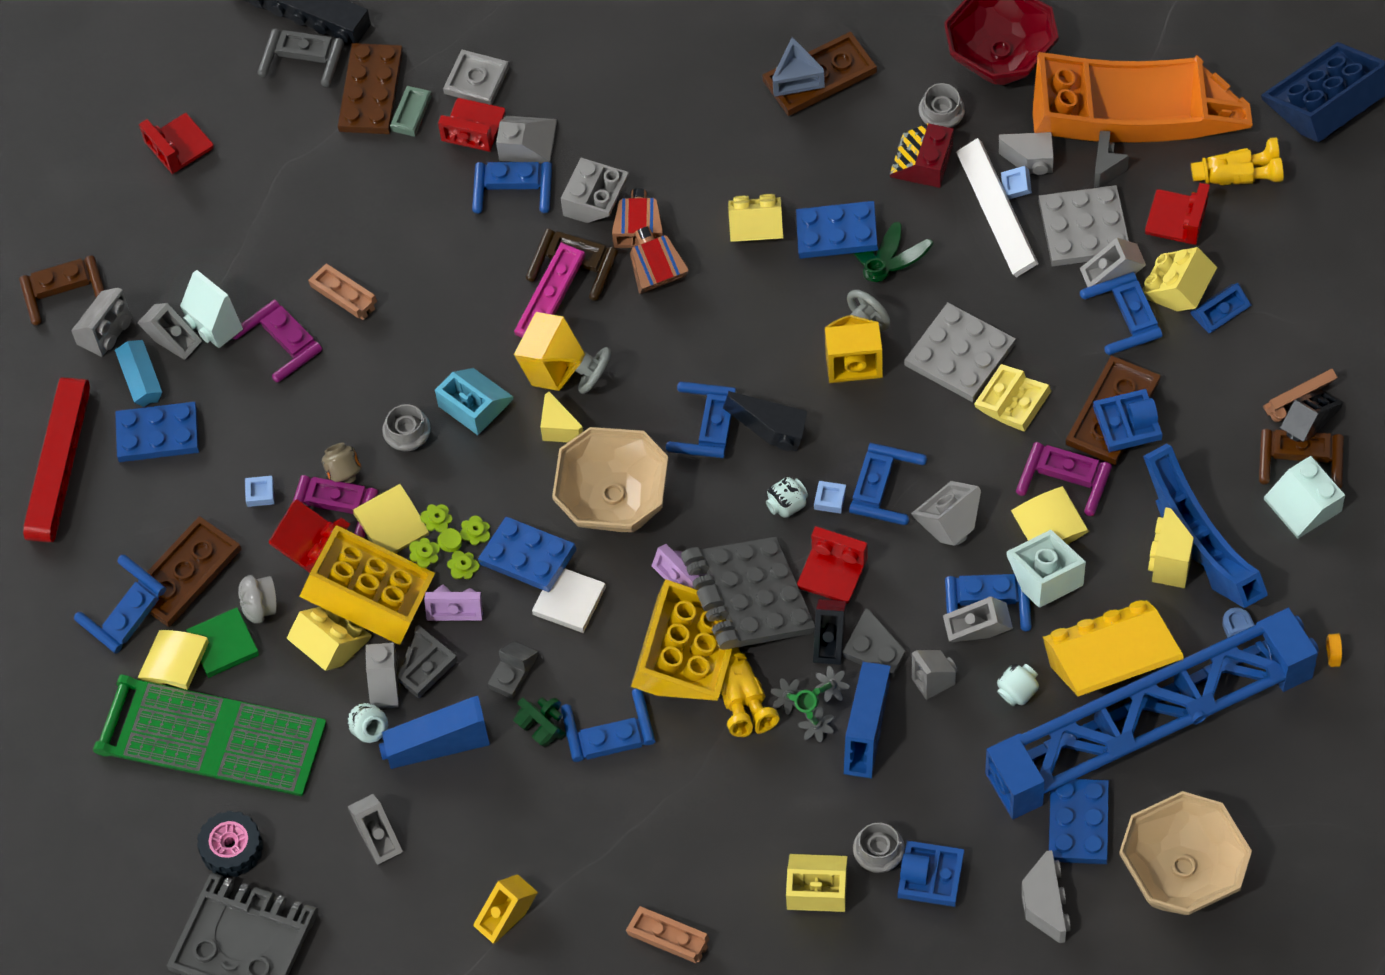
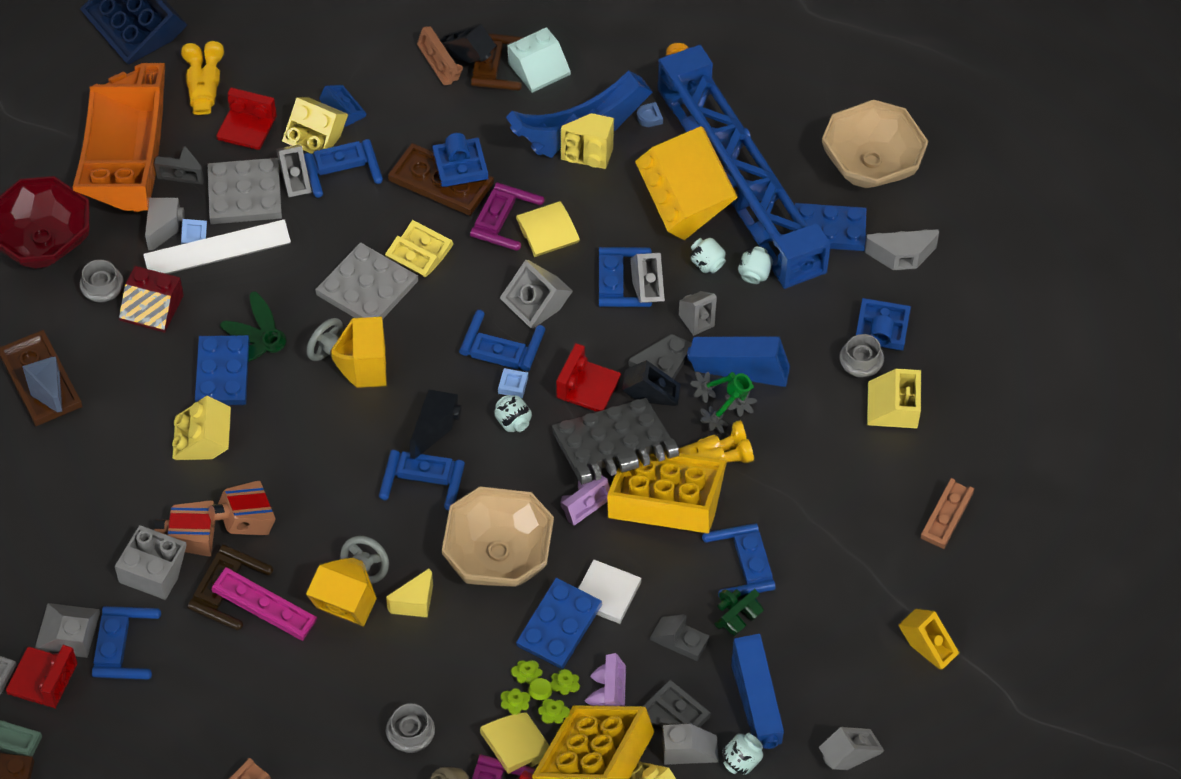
camera: 95 degrees left, 5 degrees down
medium azure slope [435,368,514,435] -> none
light aqua slope [1007,530,1086,608] -> none
none -> light aqua head [738,246,773,284]

